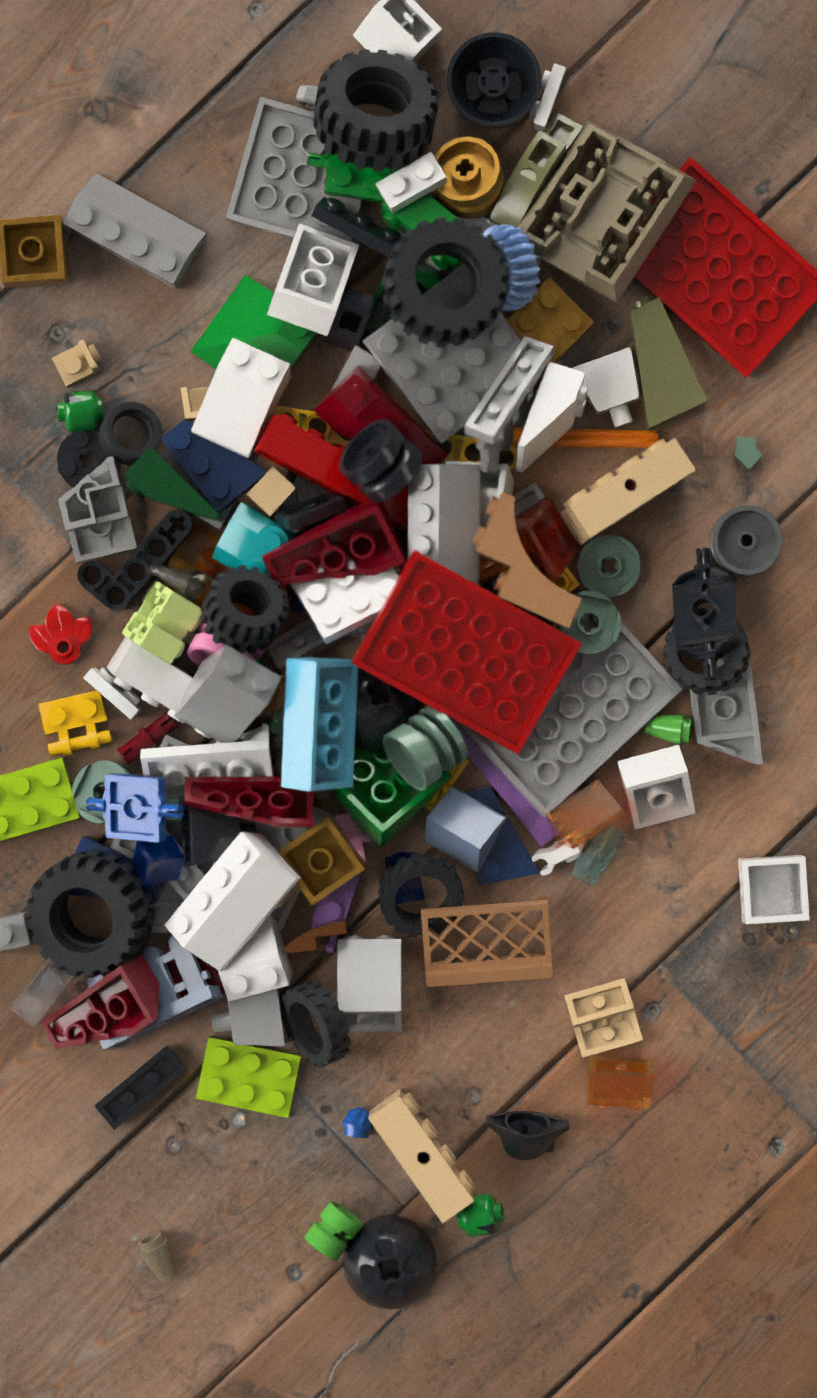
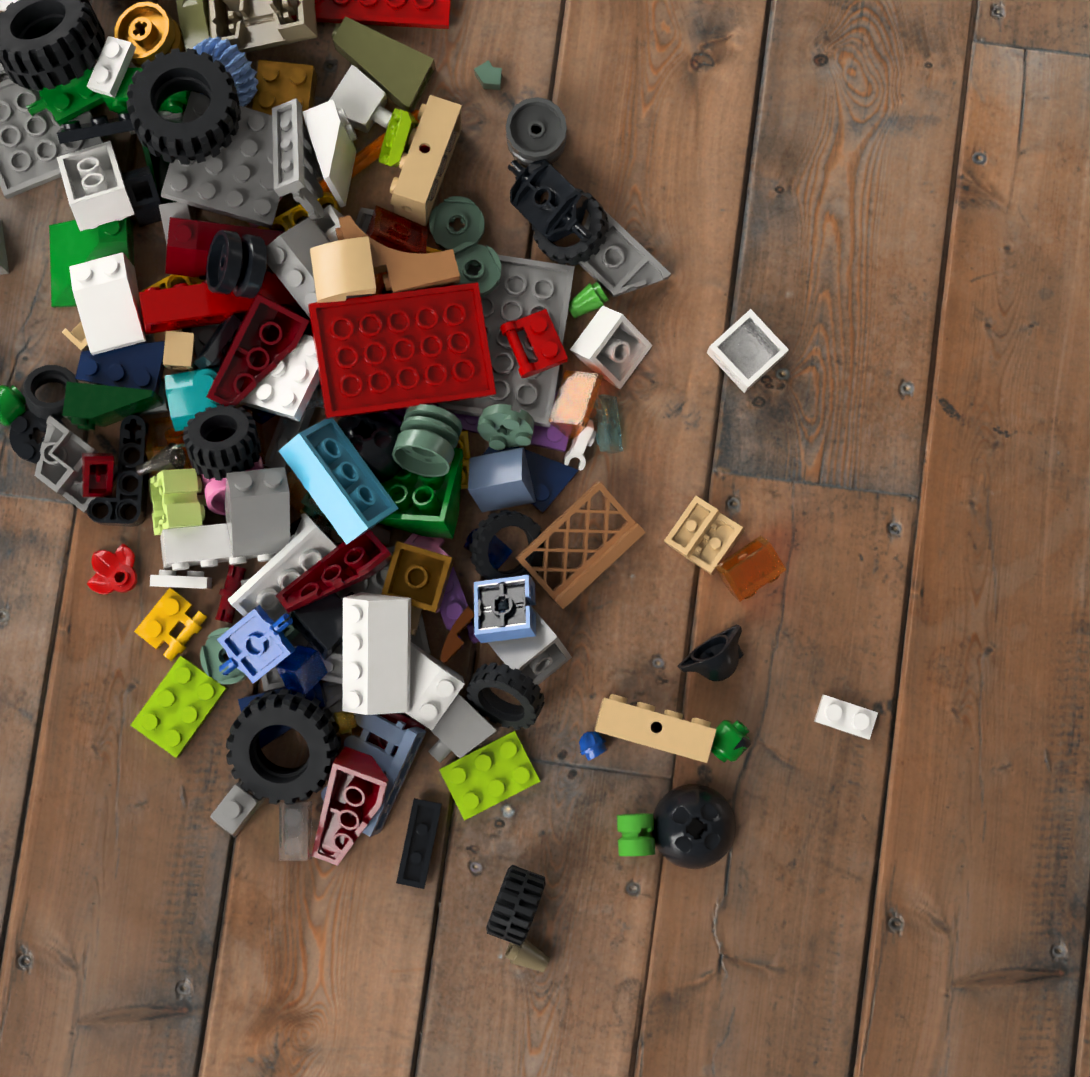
camera: 40 degrees left, 5 degrees down
none -> dark red slope [82,453,114,497]
none -> tan slope [310,236,376,303]
none -> clear yellow plate [334,708,357,735]
none -> lime slope [379,108,419,168]
none -> piece [474,575,536,643]
none -> sand green plate [477,404,535,450]
none -> black tyre [486,865,546,946]
none -> red plate [500,309,568,378]
none -> white plate [814,695,878,740]

